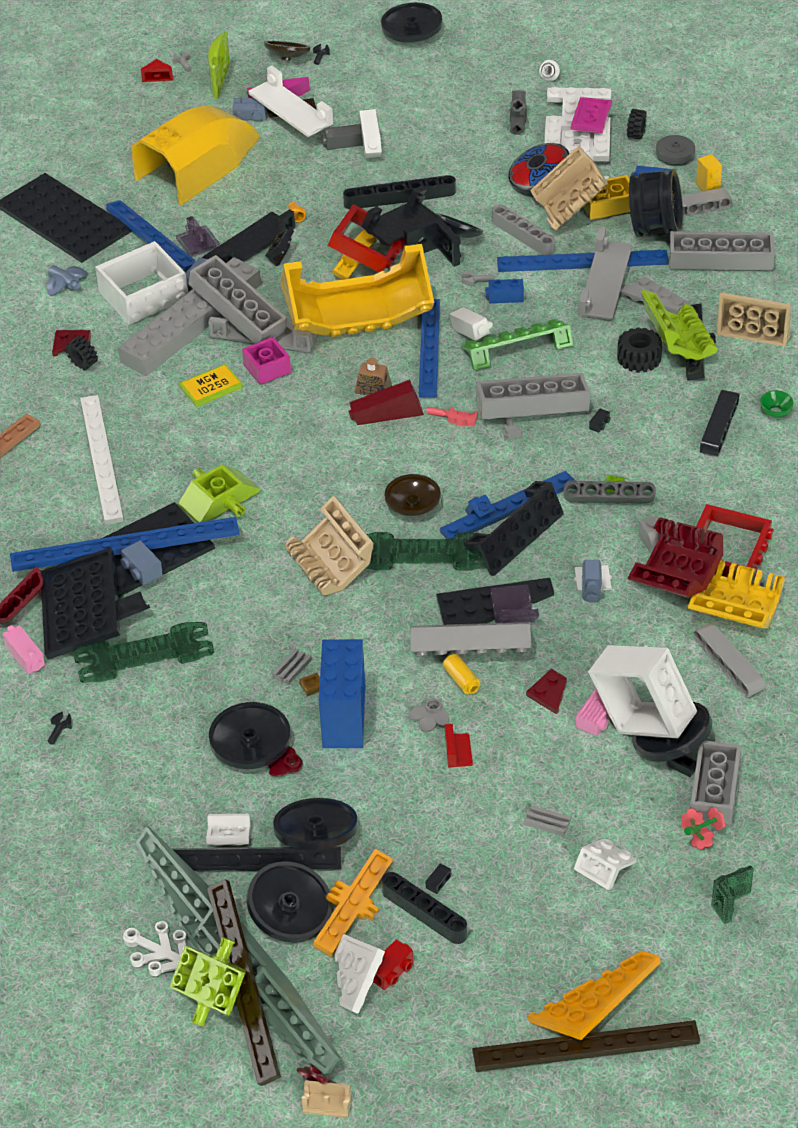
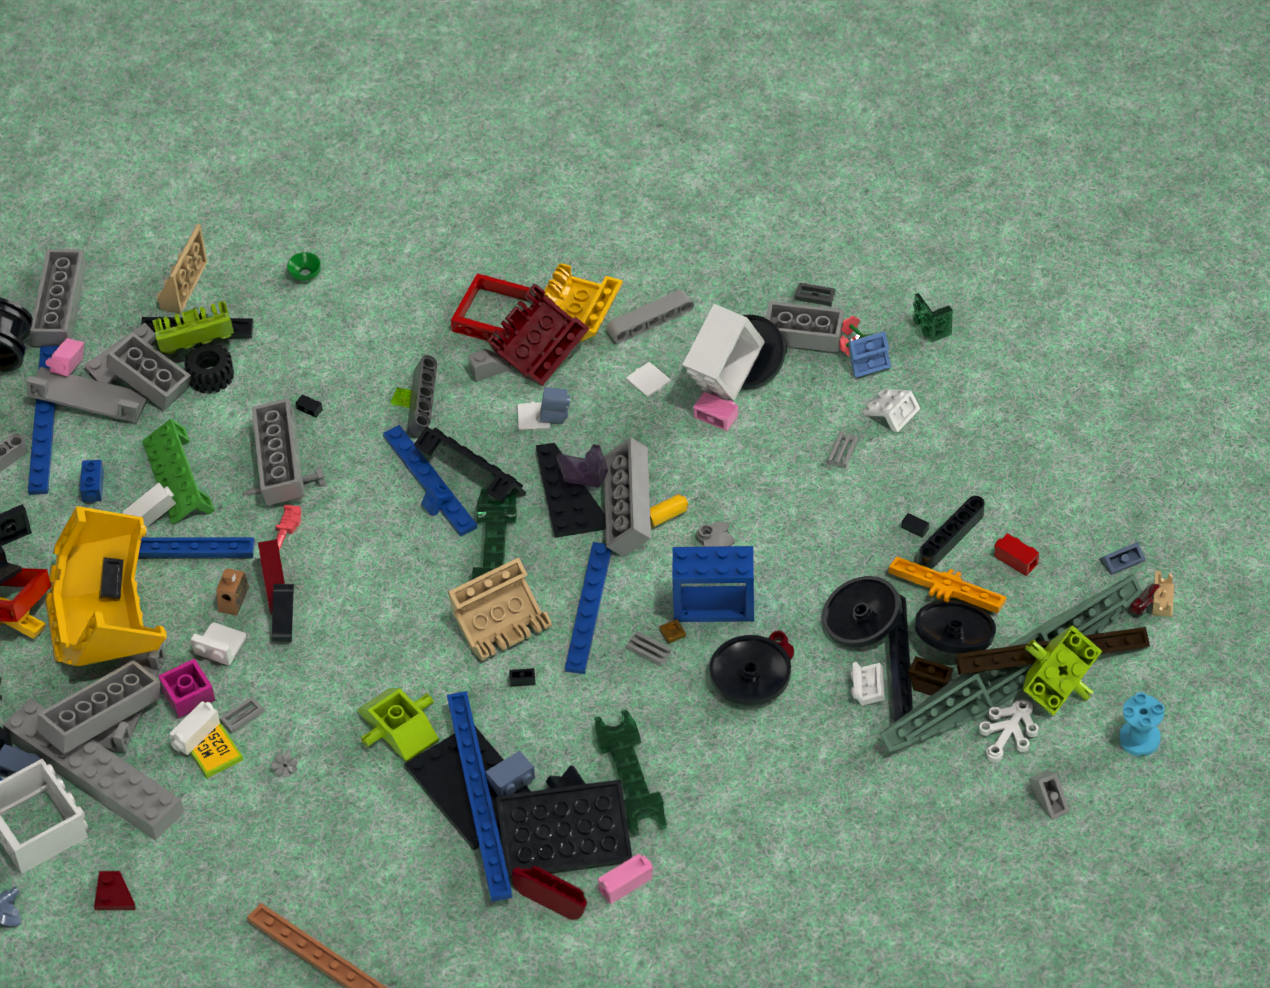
camera: 90 degrees left, 5 degrees up
black bar [47,712,72,745] -> none
black tyre [65,336,98,370] -> none
white plate [80,395,124,525] -> none
white plate [335,934,385,1013] -> none
dark brown dish [384,474,441,516] -> none
red panel [445,724,473,768] -> none
light grey bar [462,270,495,286] -> none
dark brown plate [472,1020,700,1072] -> none
dark red wing [526,668,567,714] -> none
light orange wing [527,950,661,1040] -> none
black beam [700,390,740,457] -> none
none -> bright pink brick [45,338,85,376]
none -> black tile [100,557,124,599]
none -> light grey brick [106,332,191,410]
none -> white brick [169,701,220,755]
none -> white bracket [191,623,247,666]
none -> light grey tile [219,697,265,734]
none -> light grey plant [271,752,298,777]
none -> black beam [272,583,294,642]
none -> black piece [509,668,536,687]
none -> blue plate [565,542,612,674]
none -> dark grey tile [795,282,836,306]
none -> medium blue slope [849,331,891,377]
none -> dark brown slope [908,656,954,696]
none -> light grey slope [1029,770,1070,819]
none -> sand blue slope [1100,542,1146,575]
none -> medium azure piece [1119,692,1164,756]

